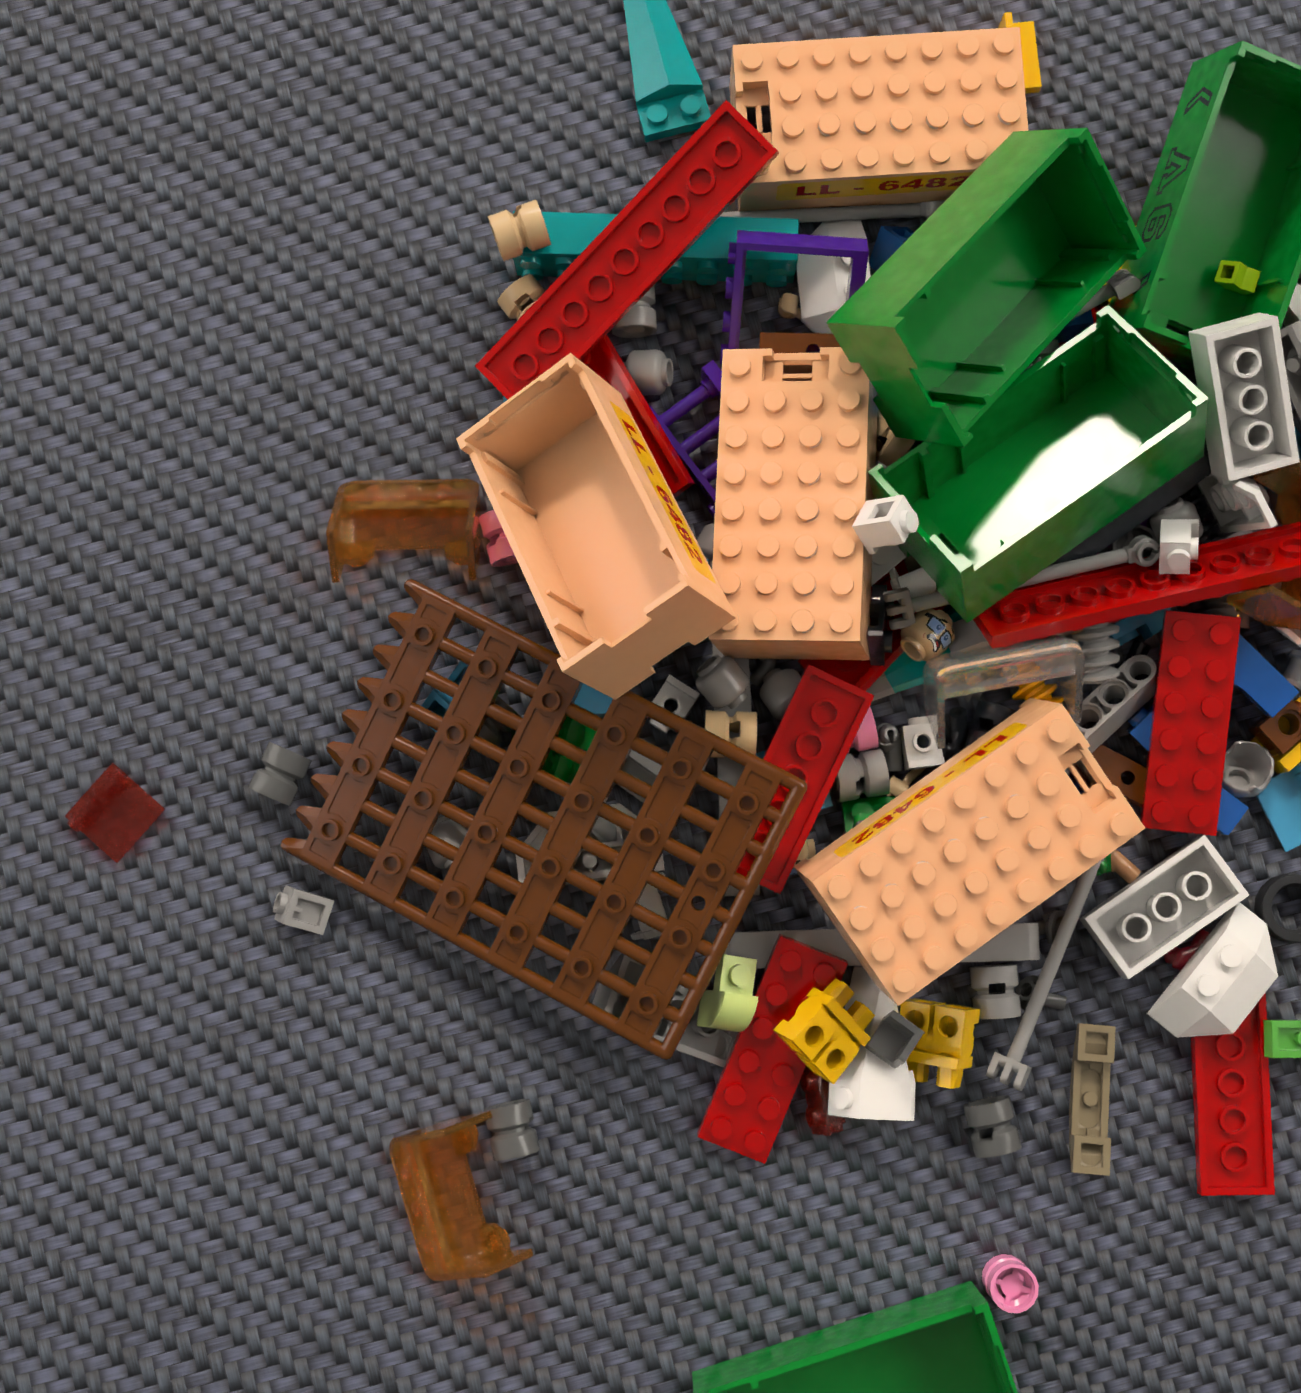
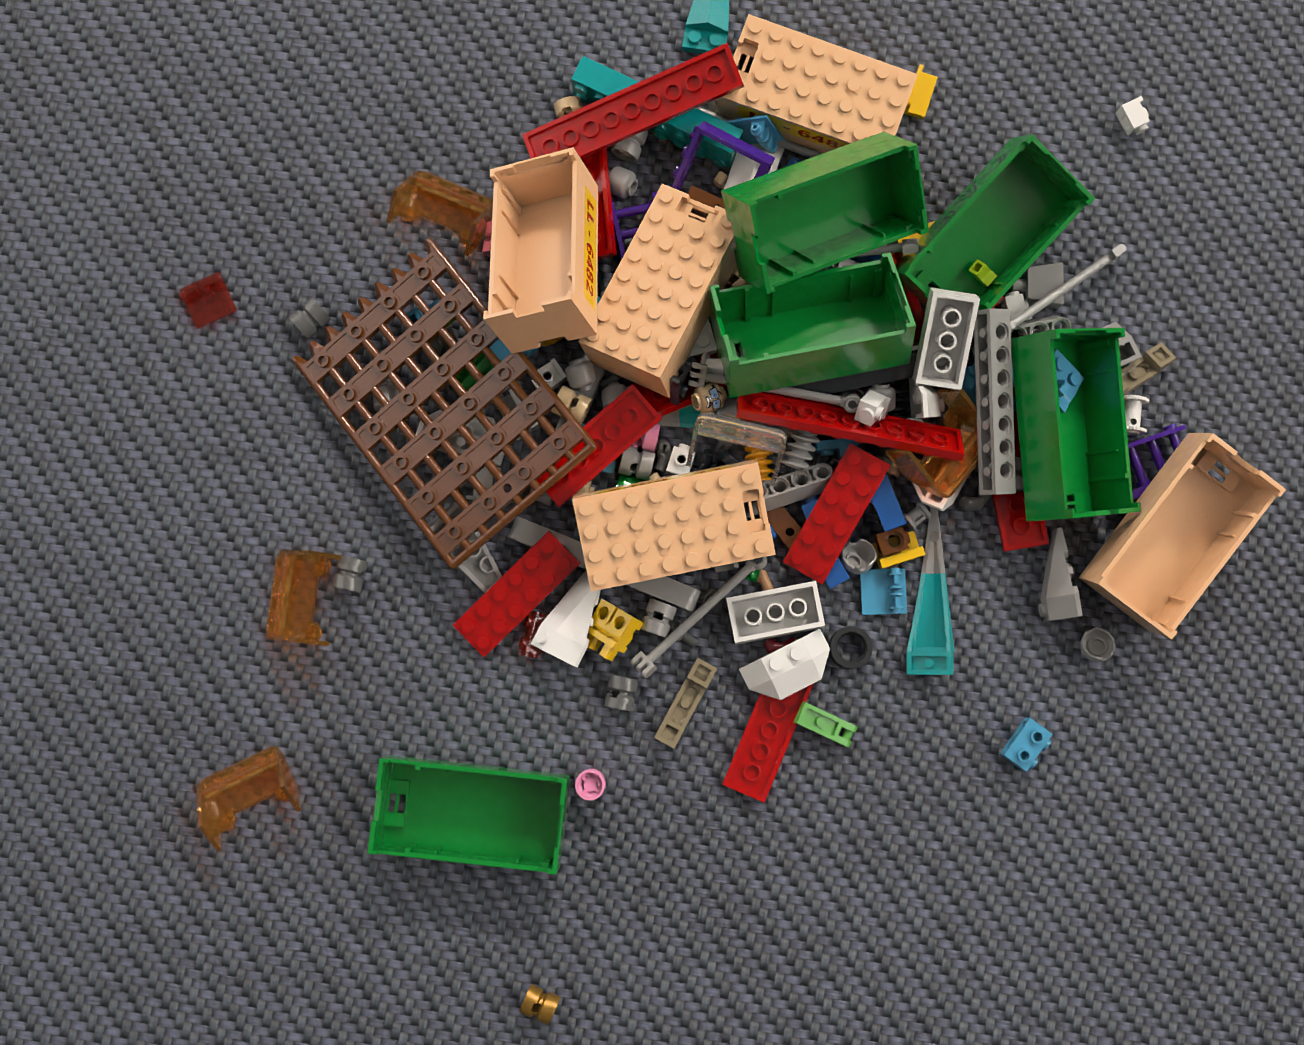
camera: 20 degrees right, 0 degrees up
light grey bracket [273,885,334,935] -> none
tan wheel [488,200,551,261] -> none
yellowish green brick [697,954,758,1032] -> none
yellow hips [773,978,875,1084] -> none
white brick [852,495,919,554] -> none
dark grey panel [864,1010,924,1069] -> none
none -> dark azure hinge [726,115,784,153]

